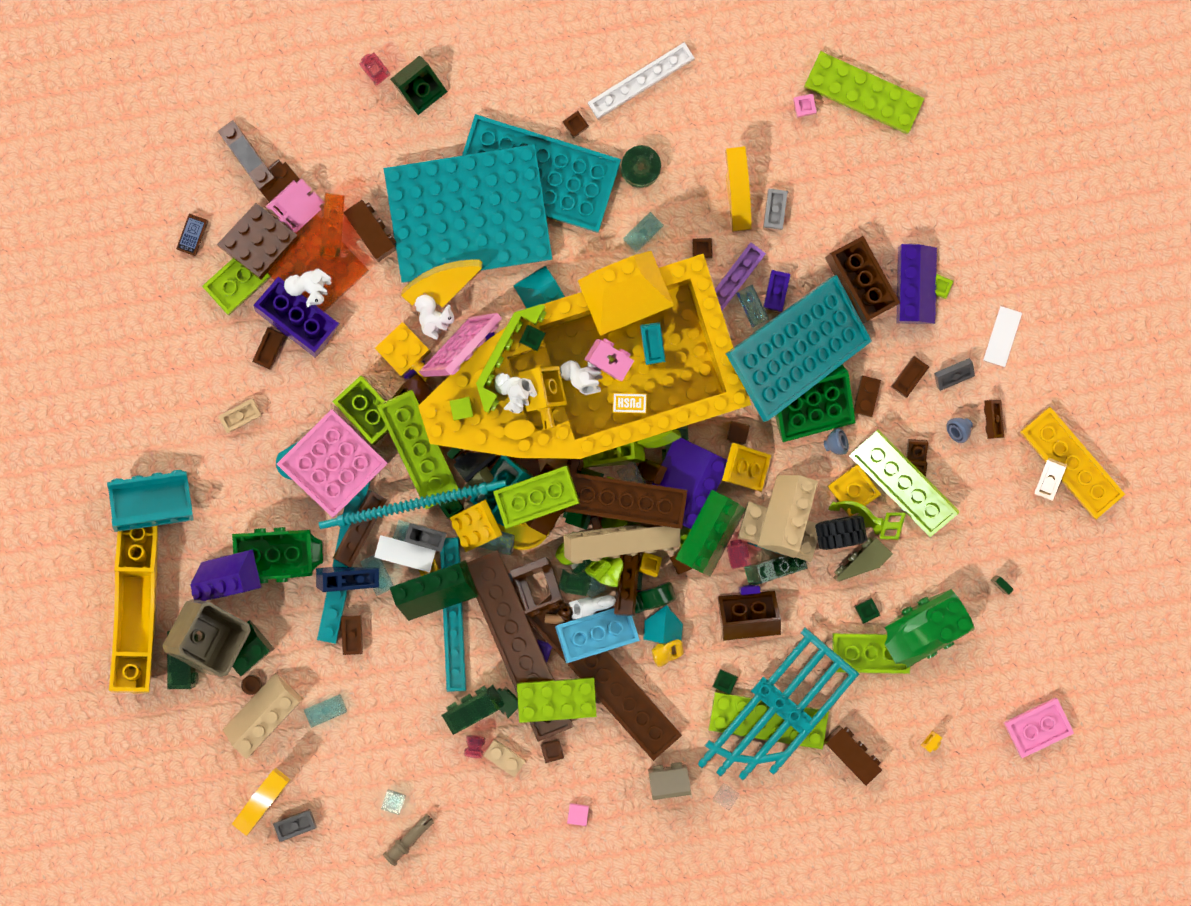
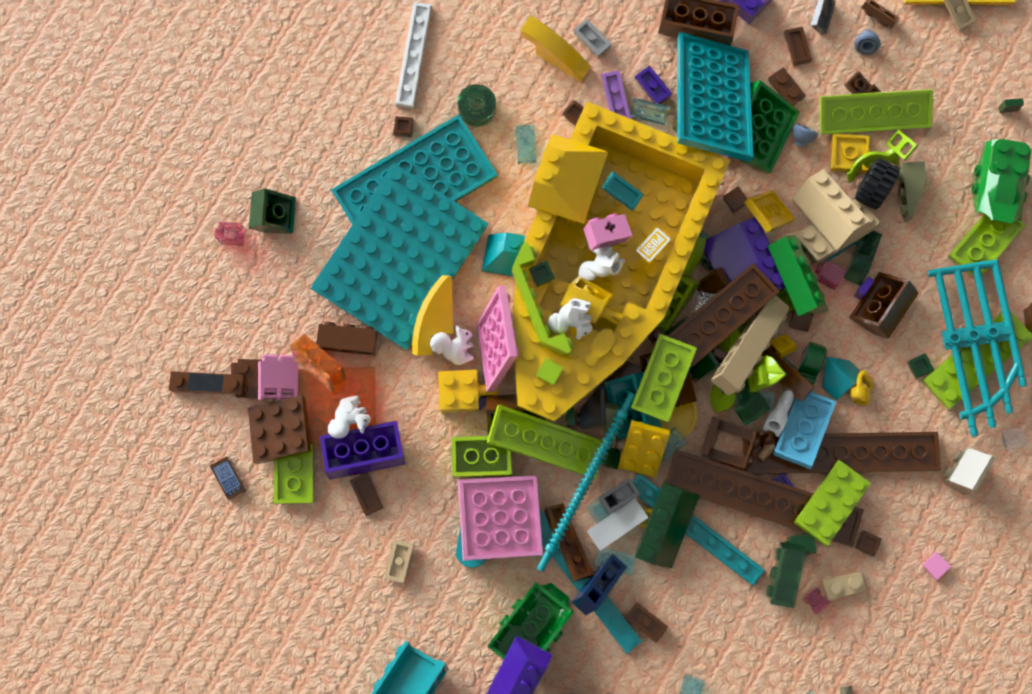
camera: 50 degrees left, 10 degrees down
dark green tile [854,598,881,624] -> none

